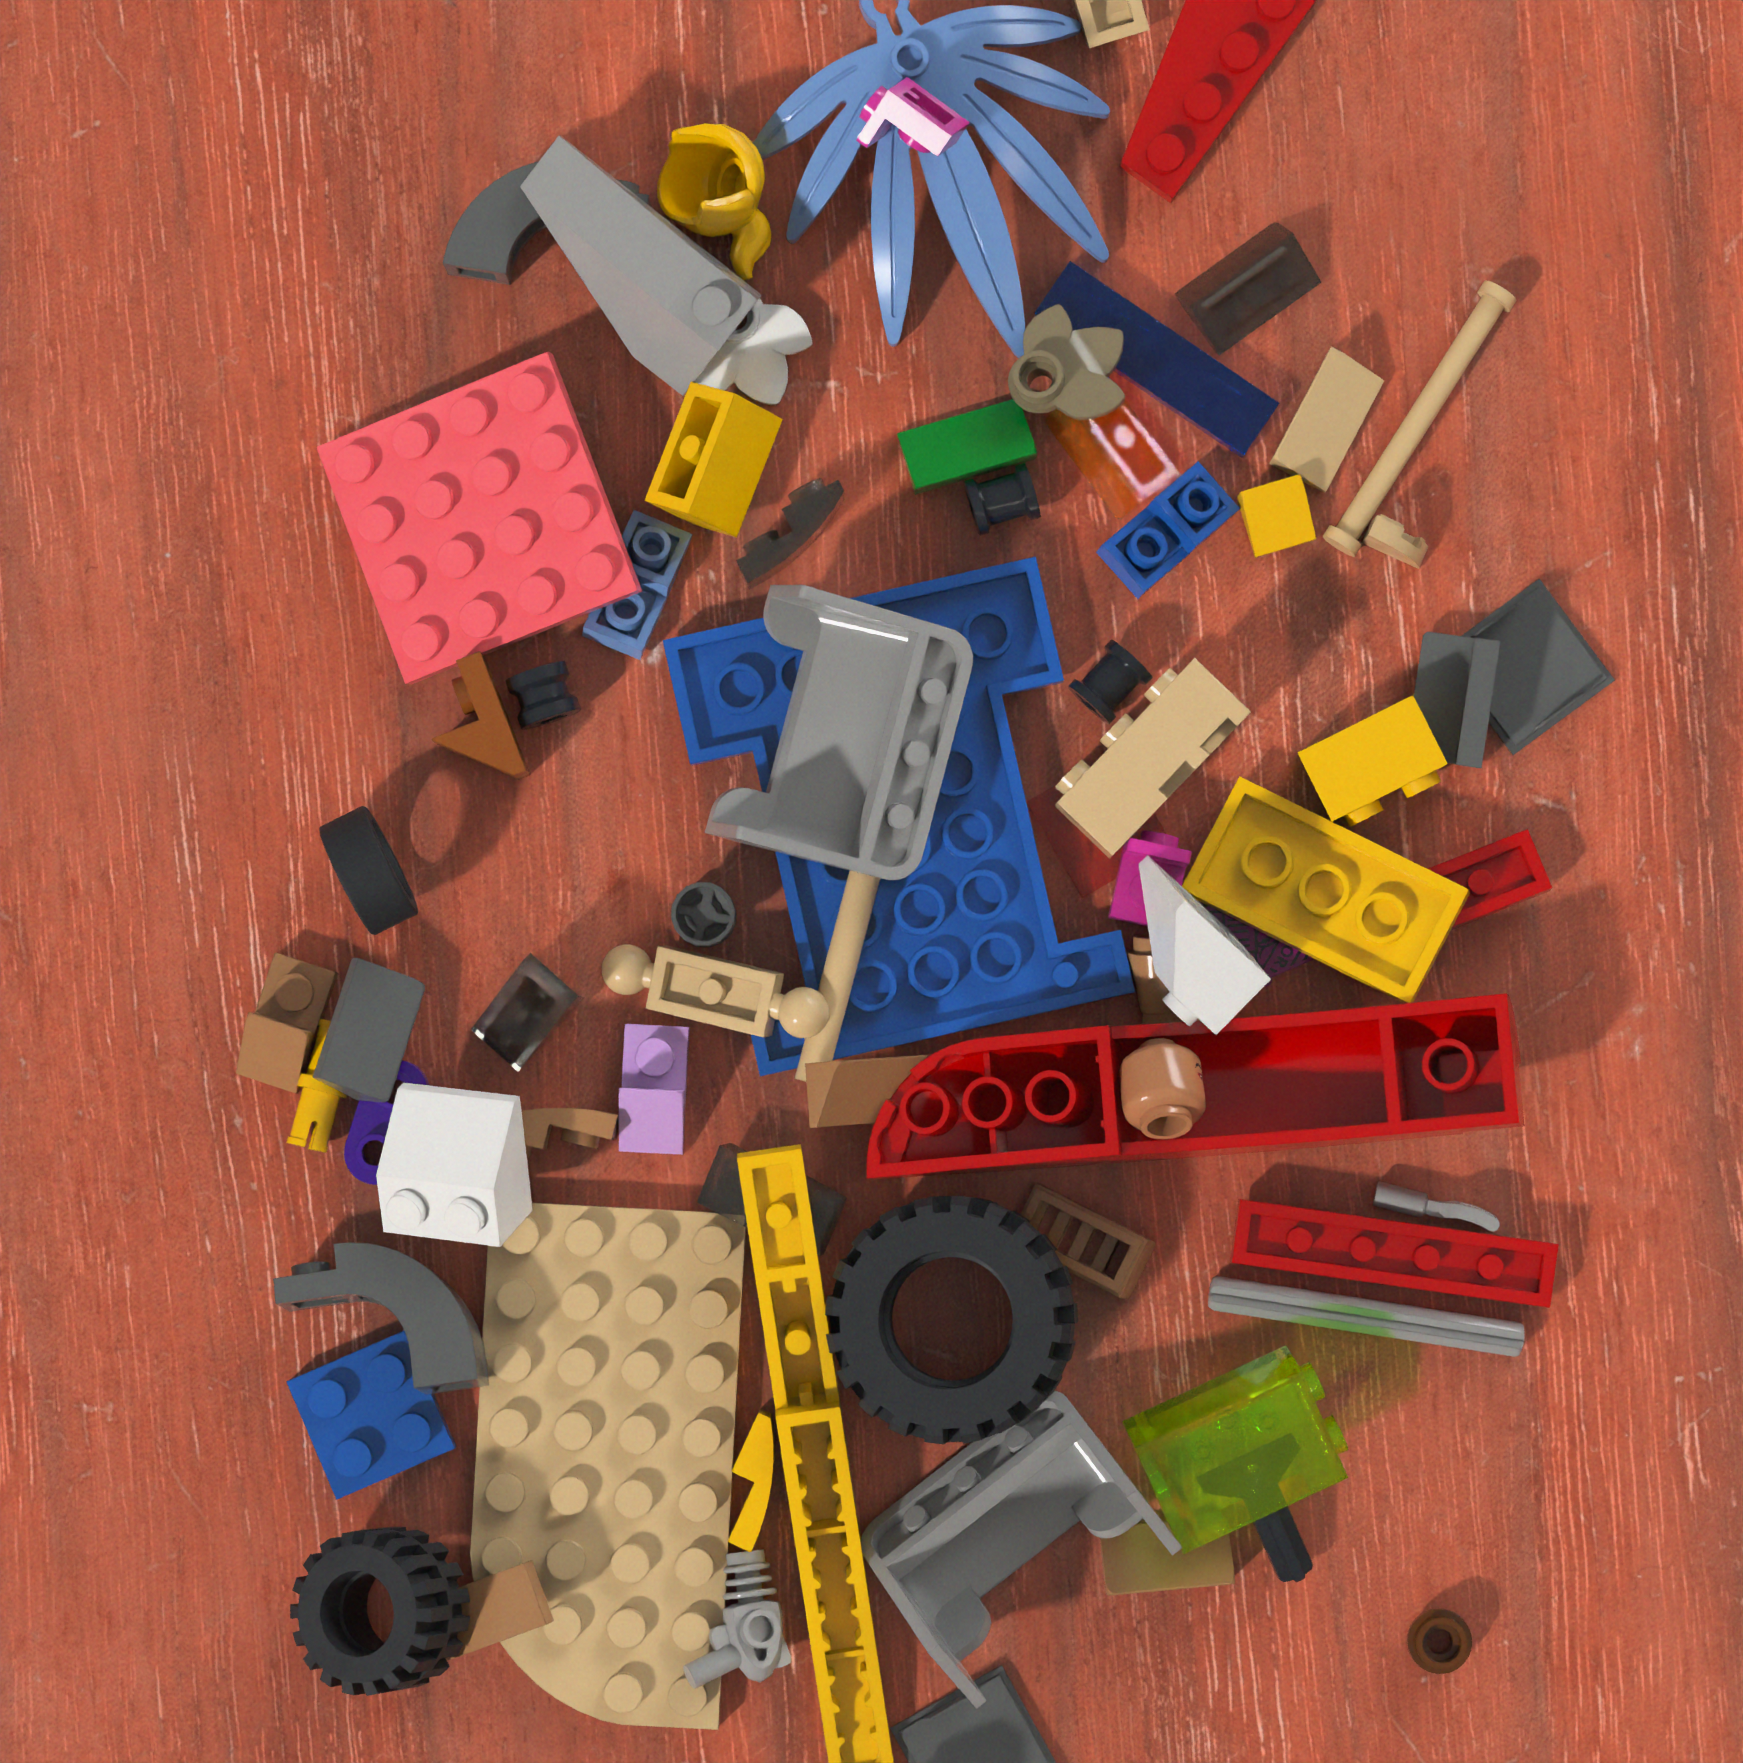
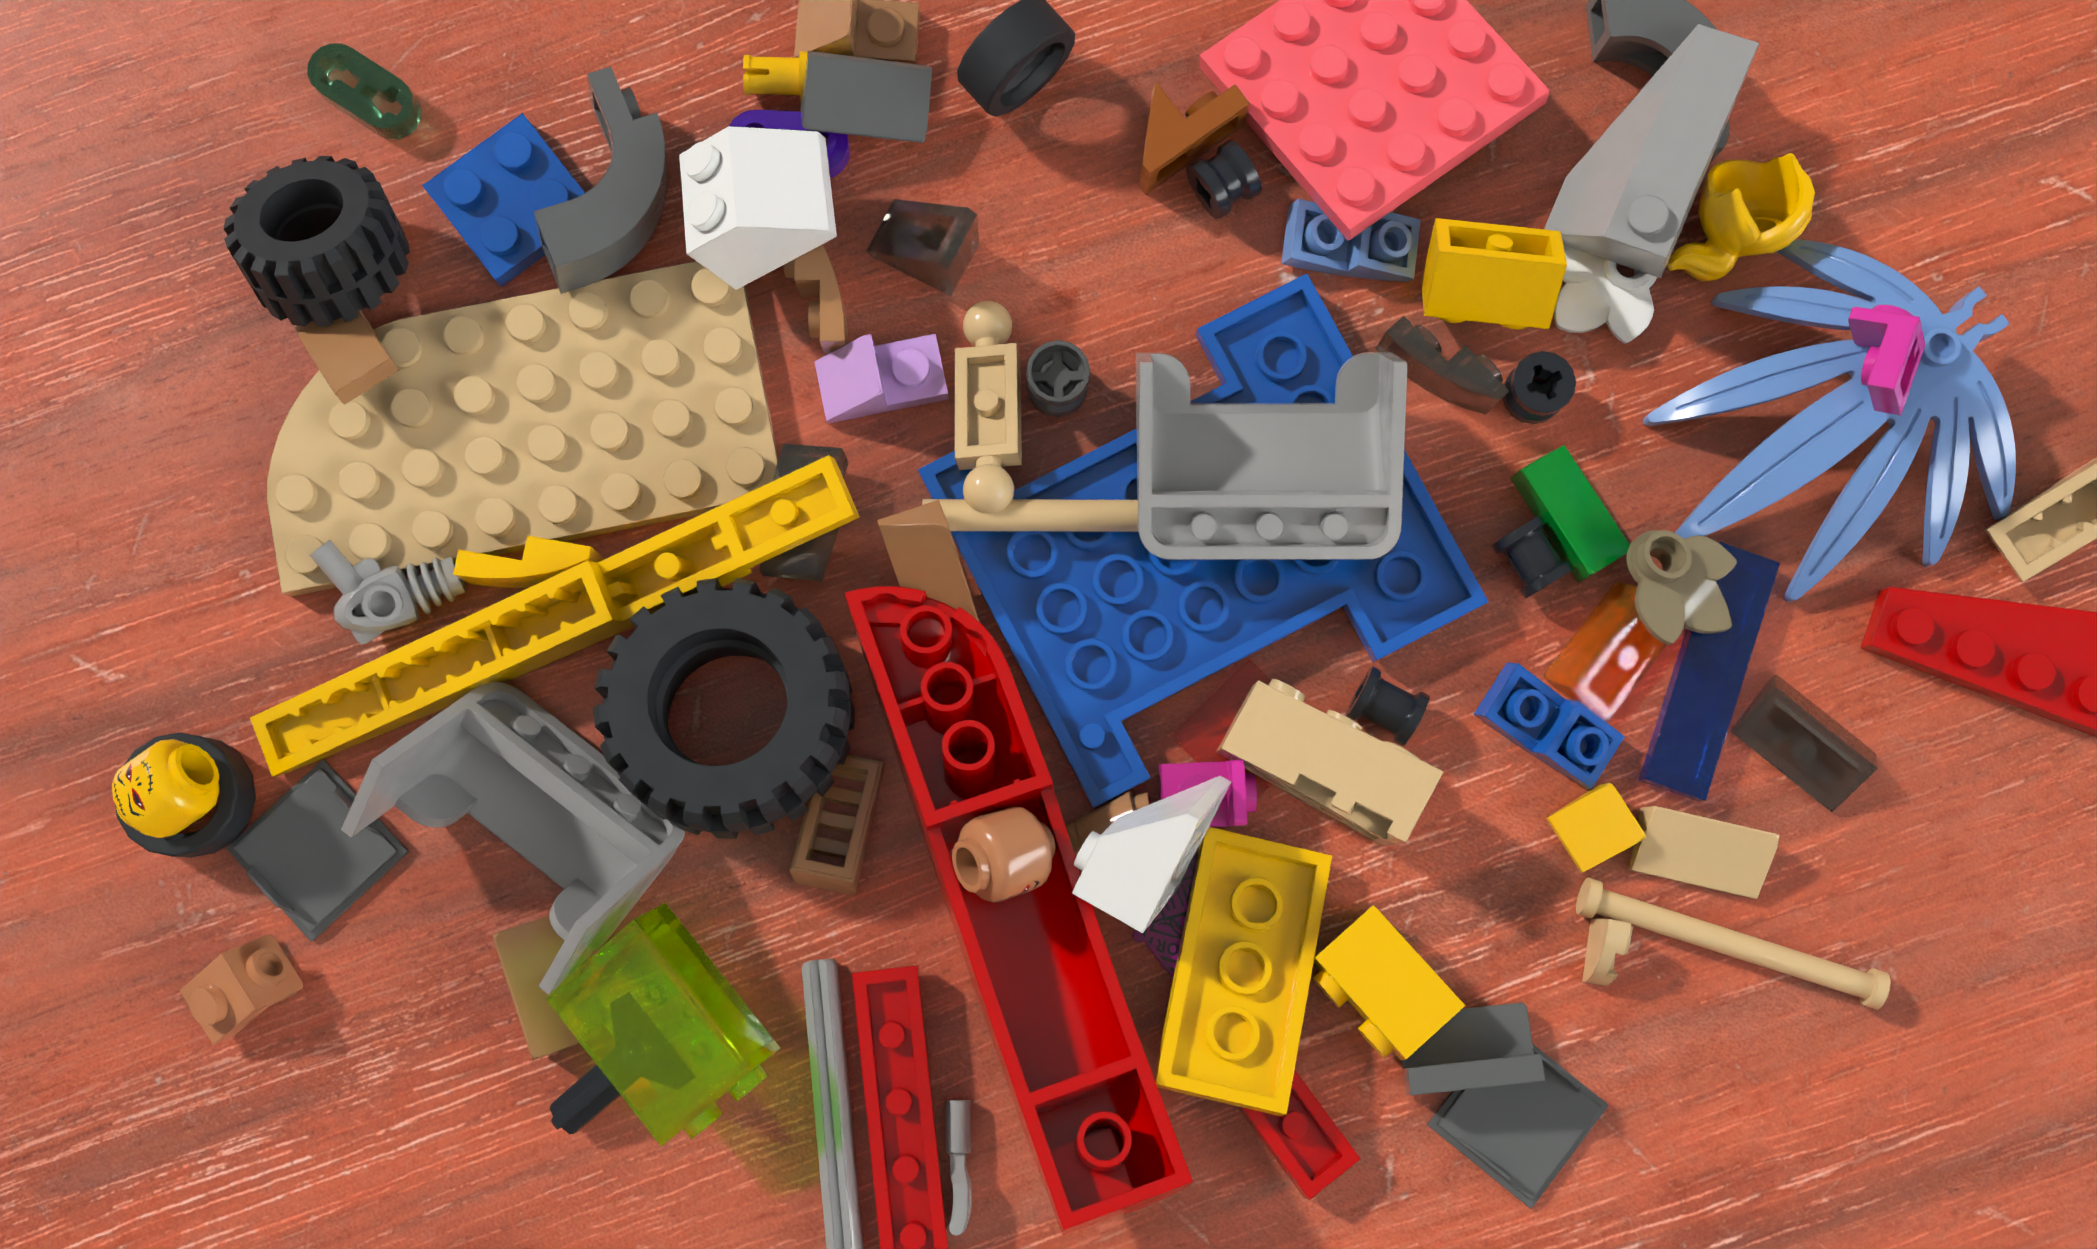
camera: 70 degrees right, 5 degrees down
none -> clear green beam [307,43,422,139]
none -> black wheel [1502,351,1576,424]

